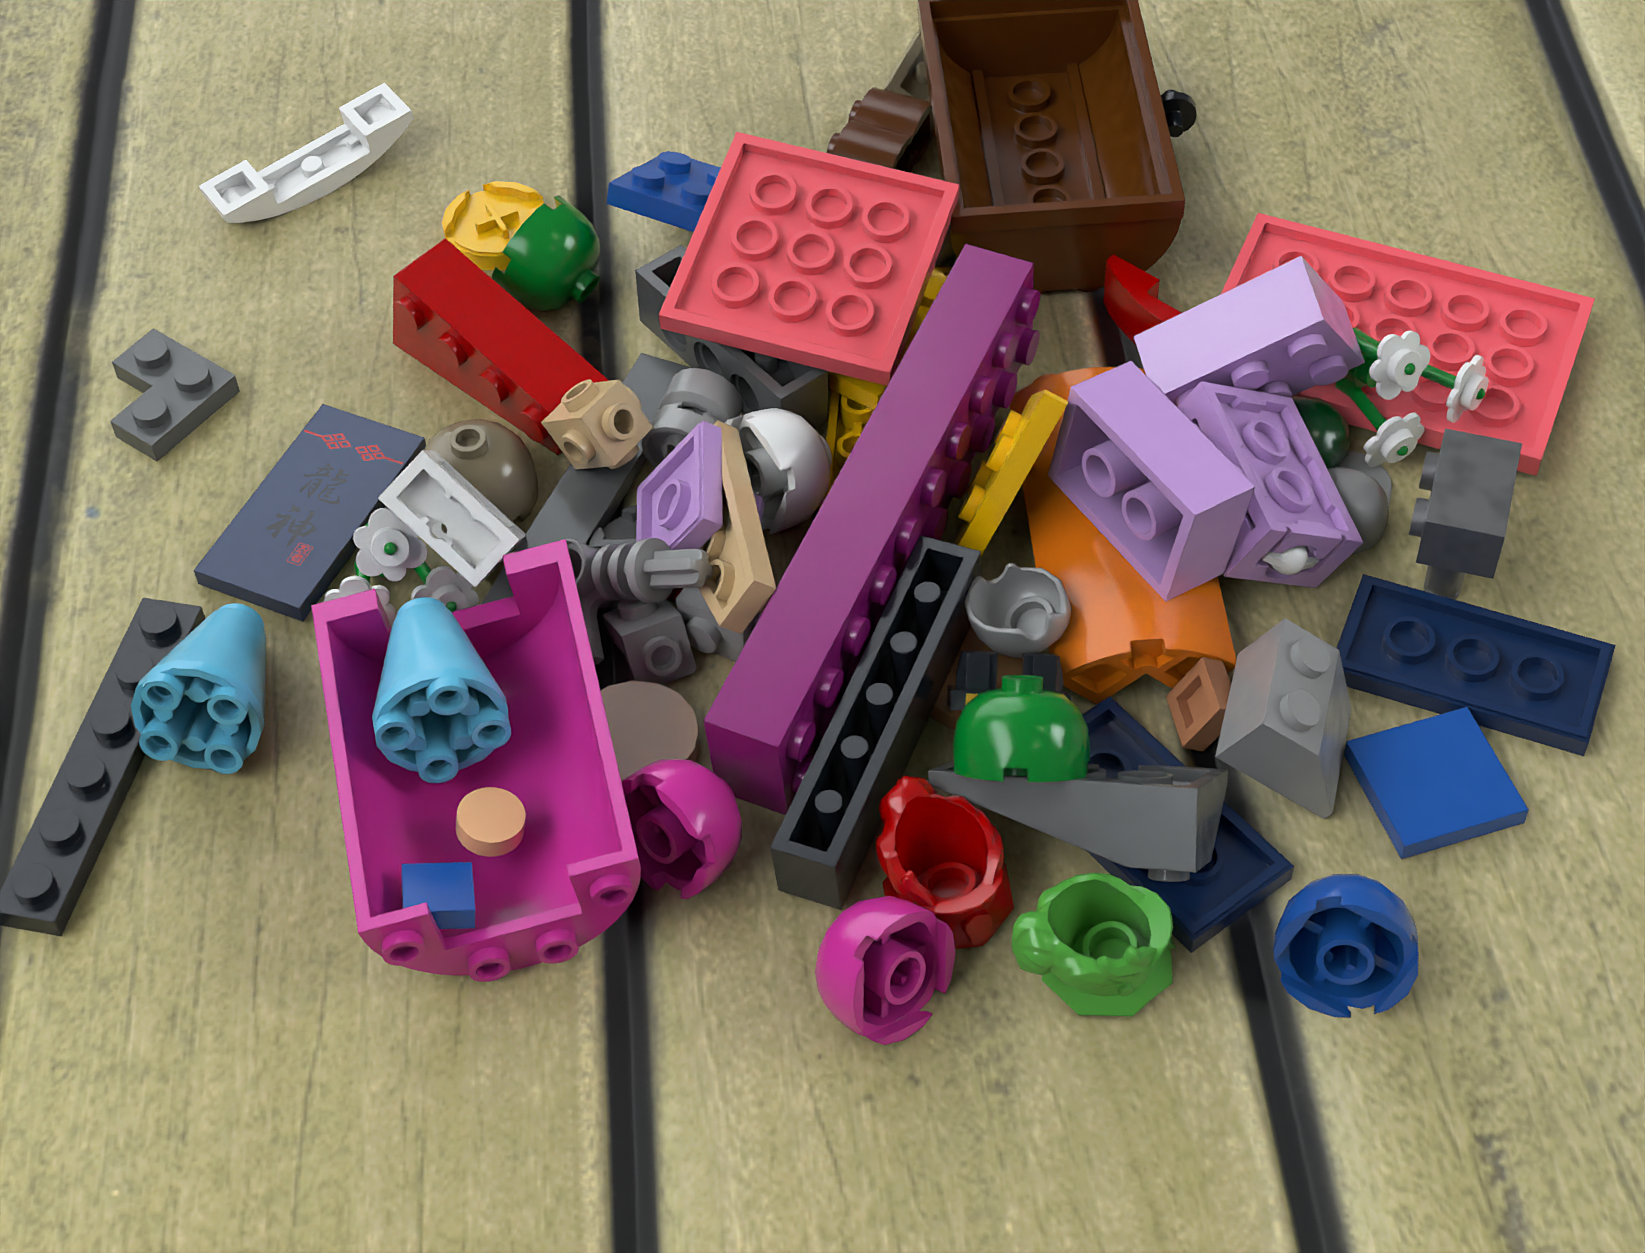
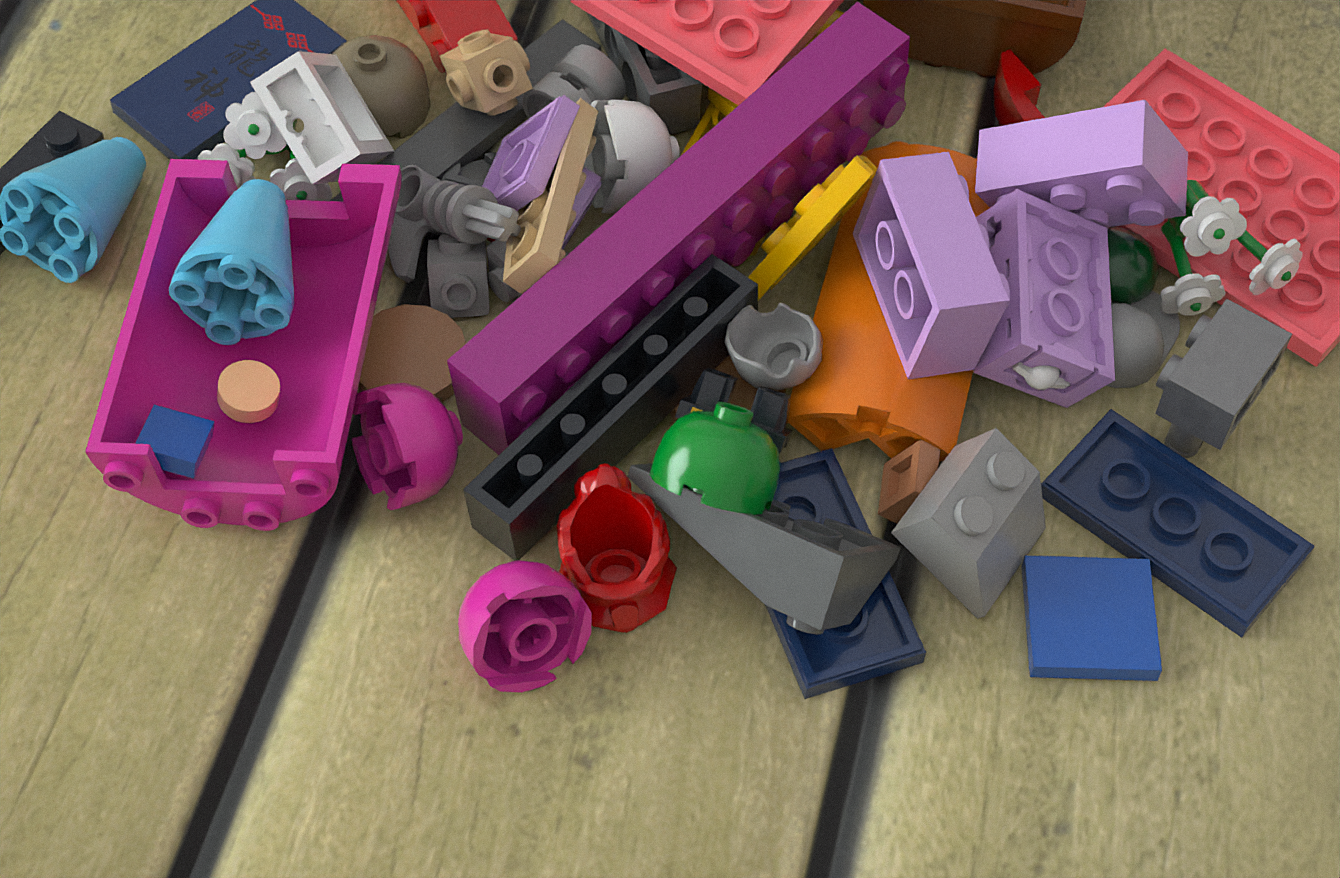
camera: 15 degrees right, 5 degrees up
bright green piece [1012,873,1176,1016] -> none
blue cylinder [1273,874,1419,1018] -> none

